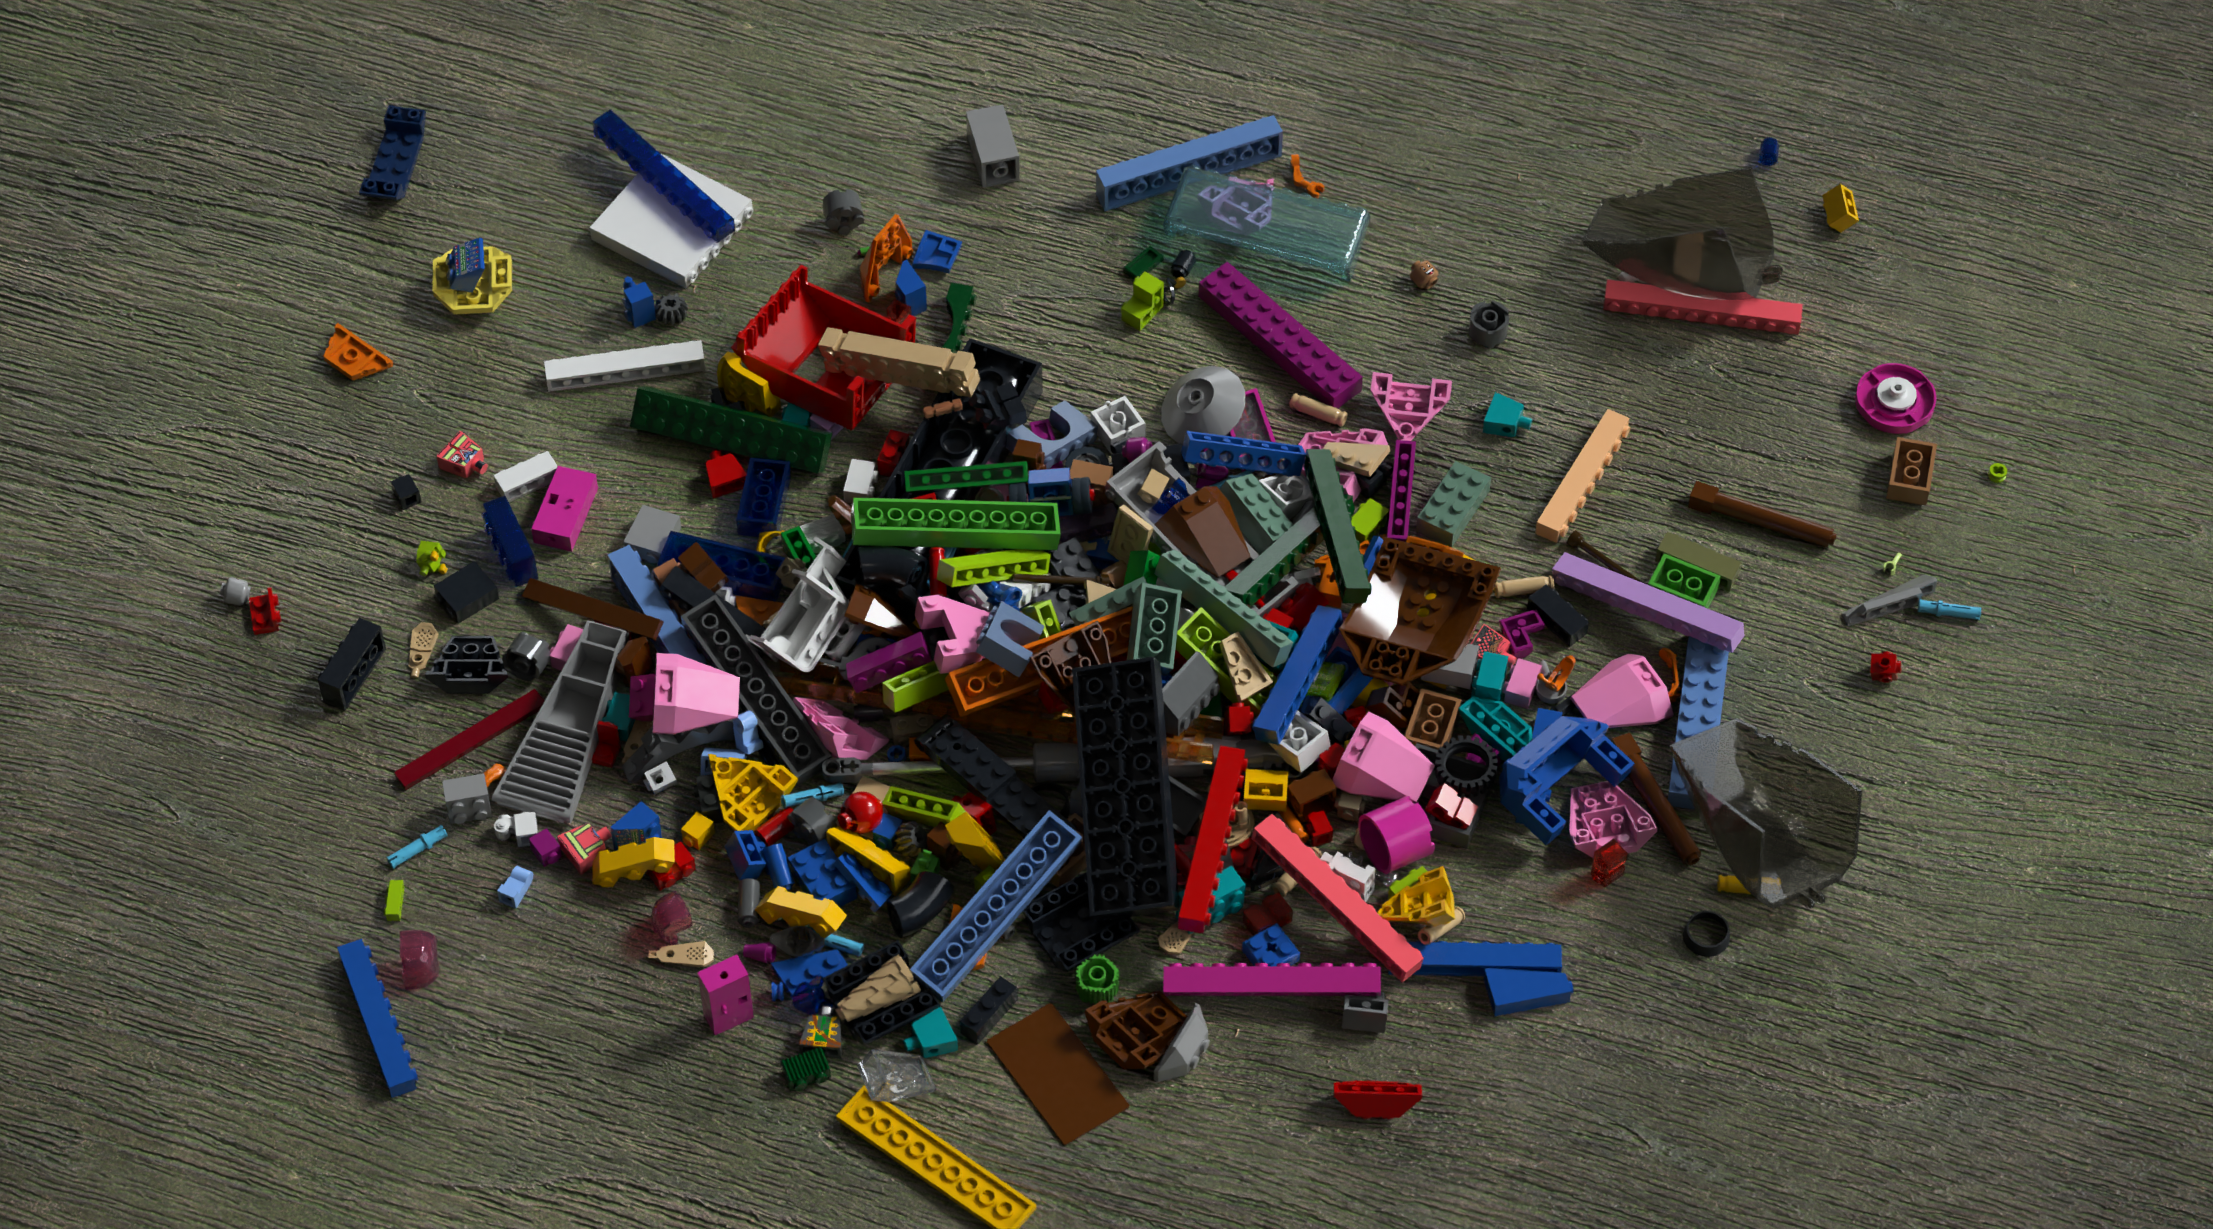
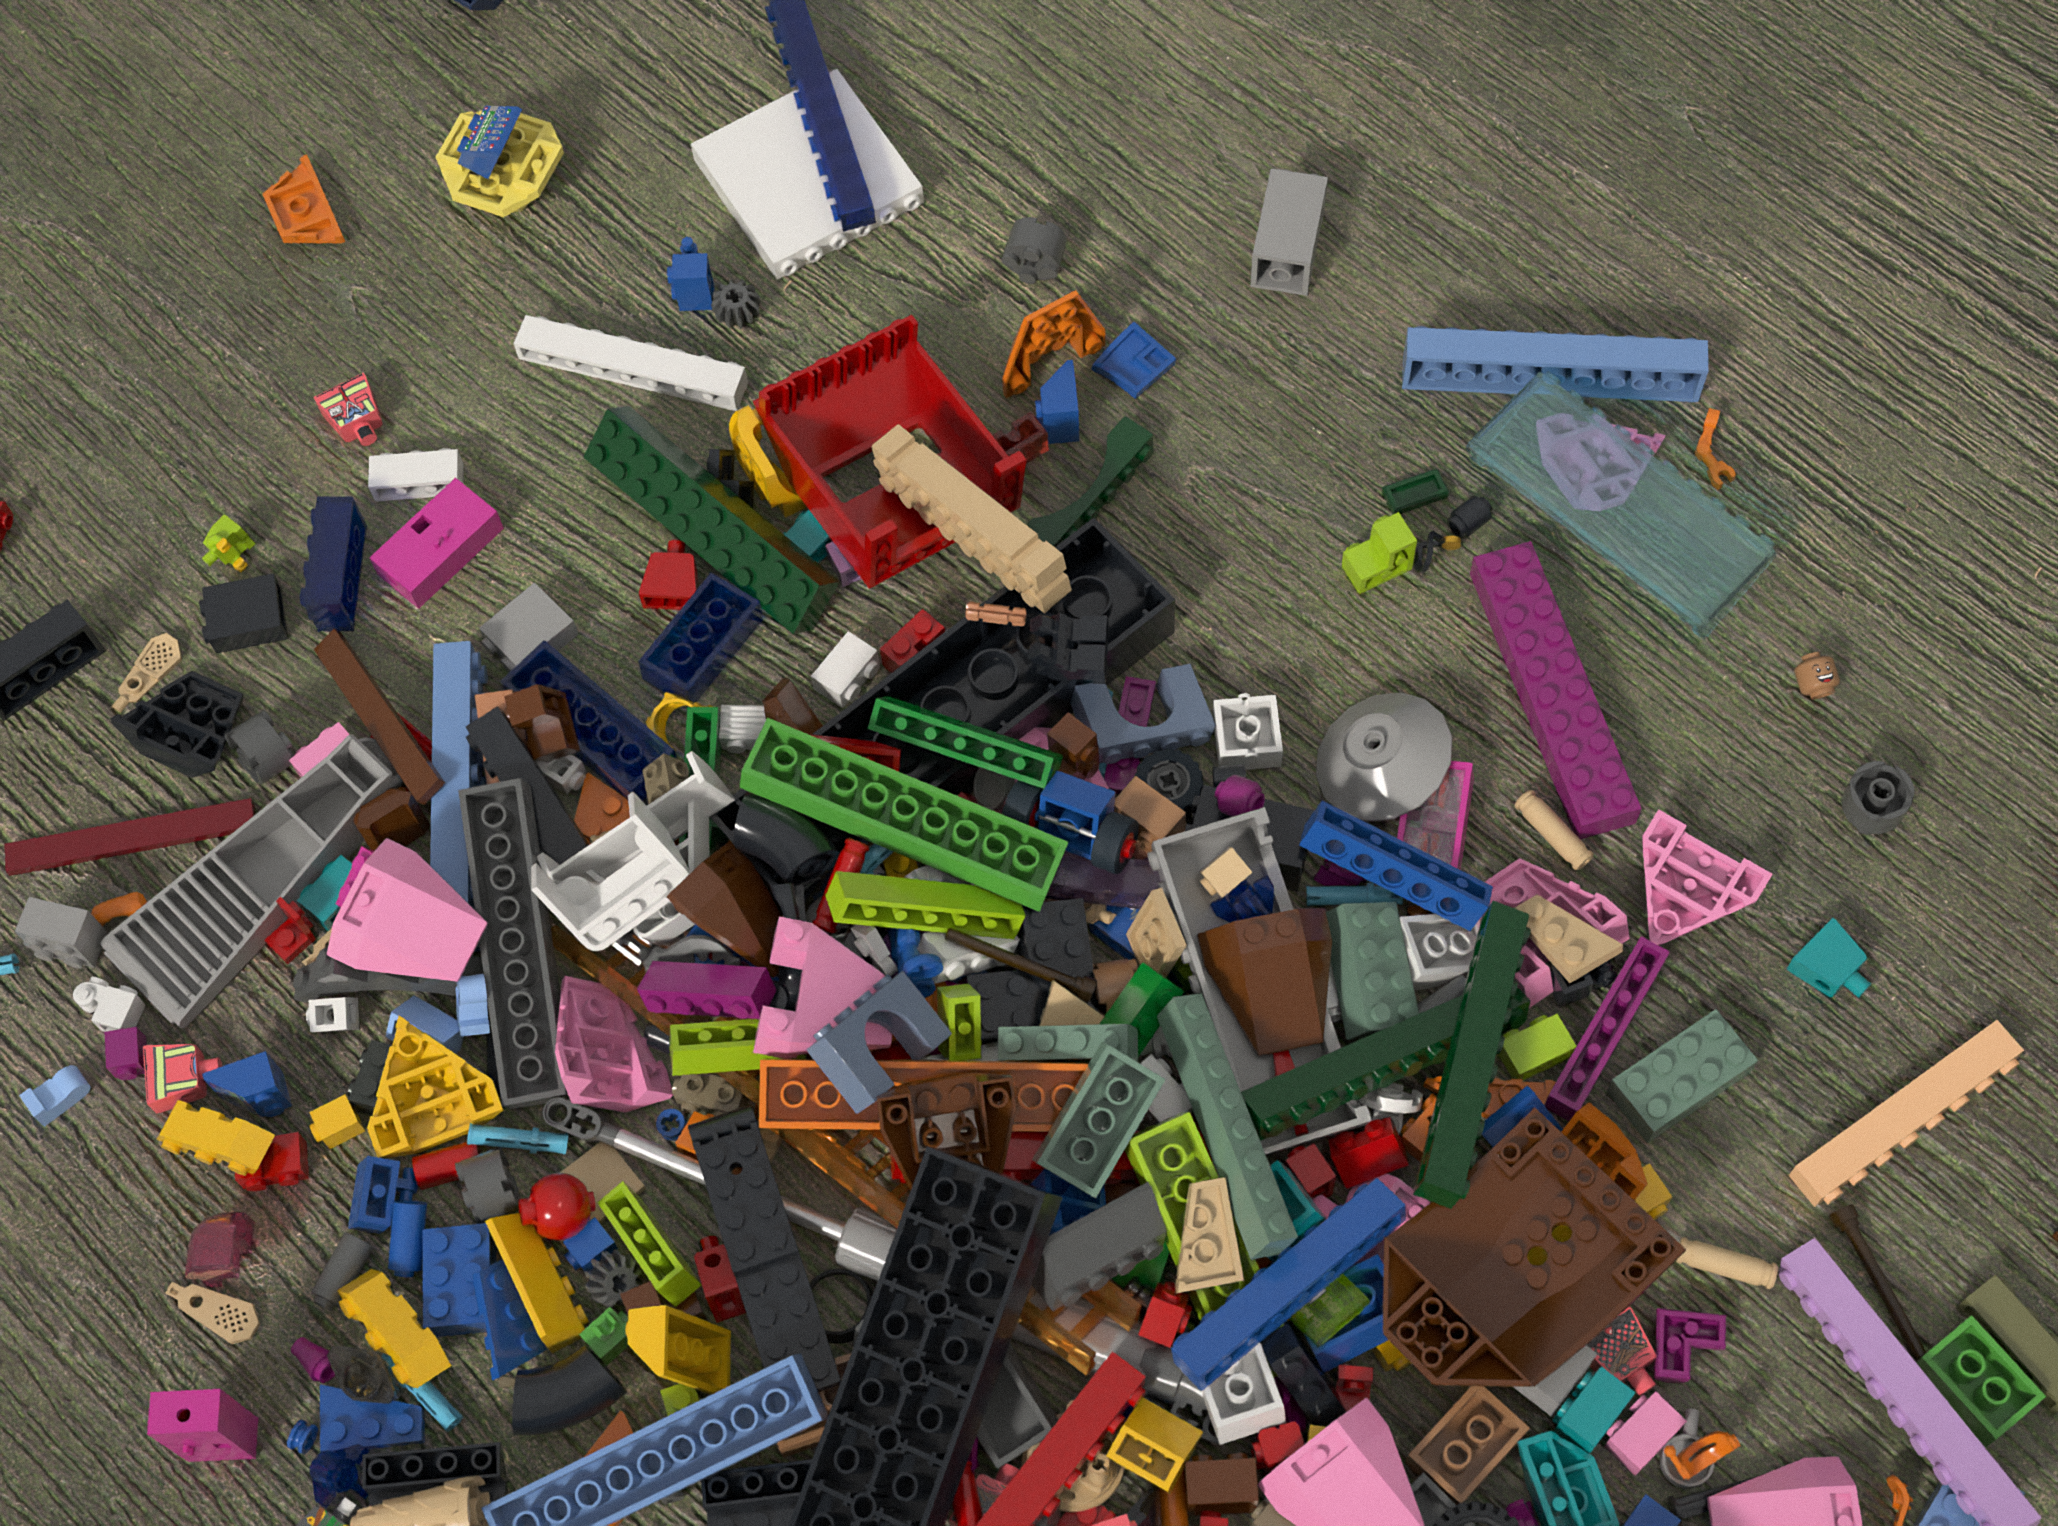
camera: 30 degrees right, 10 degrees up
black brick [391,474,421,510] -> none
reddish brown brick [1365,682,1420,729] -> none
black brick [1527,584,1589,647] -> none

